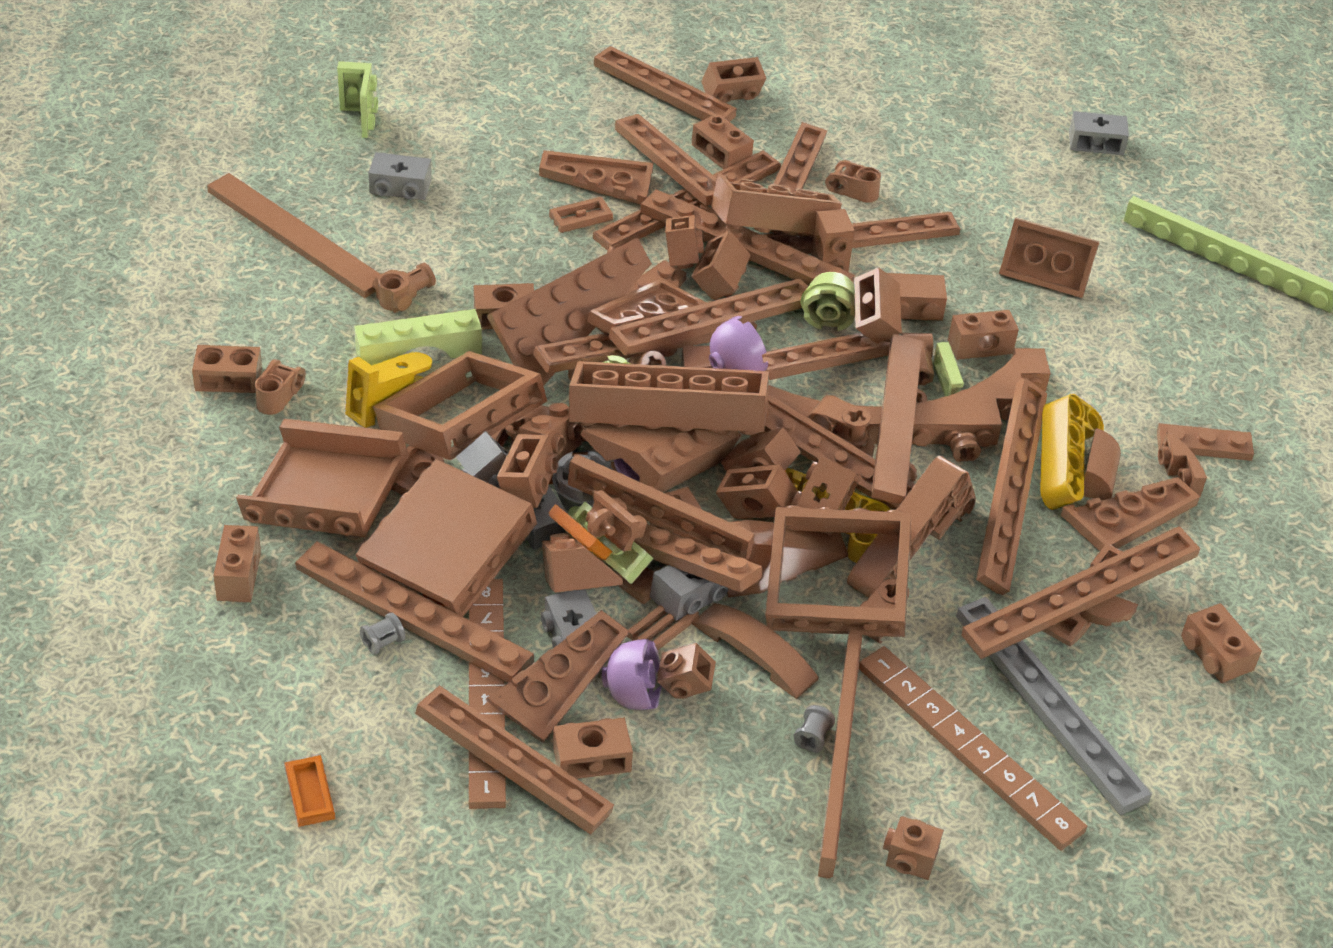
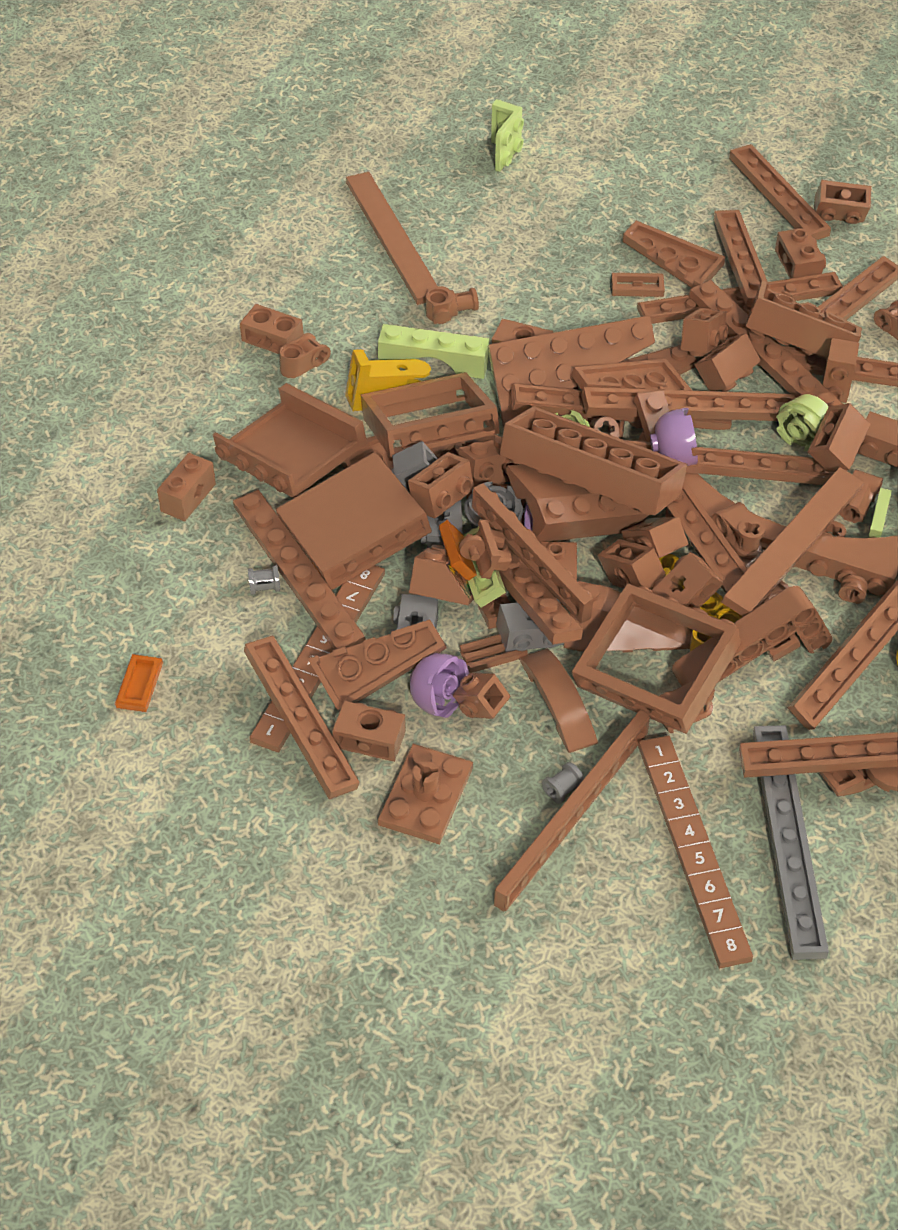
camera: 30 degrees right, 5 degrees up
light grey brick [368,152,432,200] -> none
nougat brick [883,816,944,880] -> none
none -> nougat plate [378,744,473,845]
none -> nougat plate [634,390,670,442]

